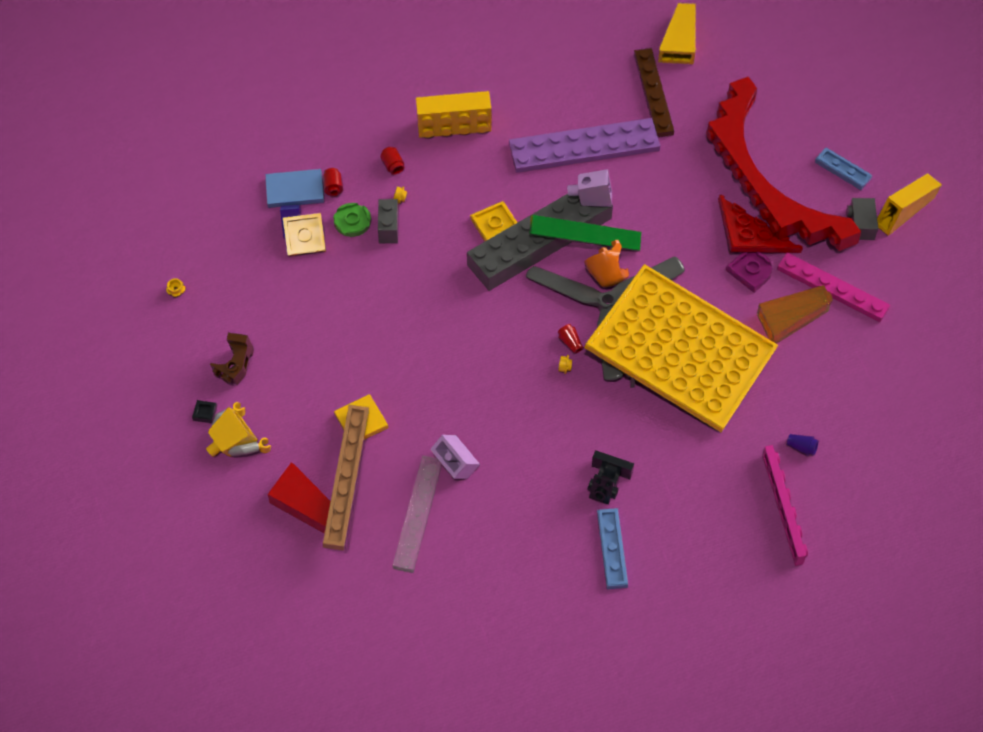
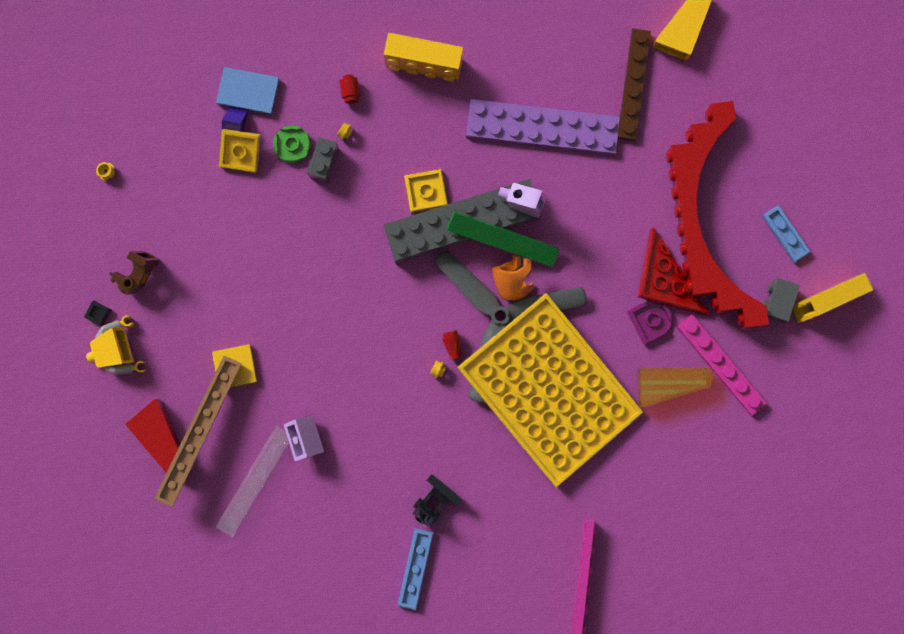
camera: 20 degrees right, 25 degrees up
red brick [323,168,343,196] -> none
dark purple cone [787,434,819,456] -> none

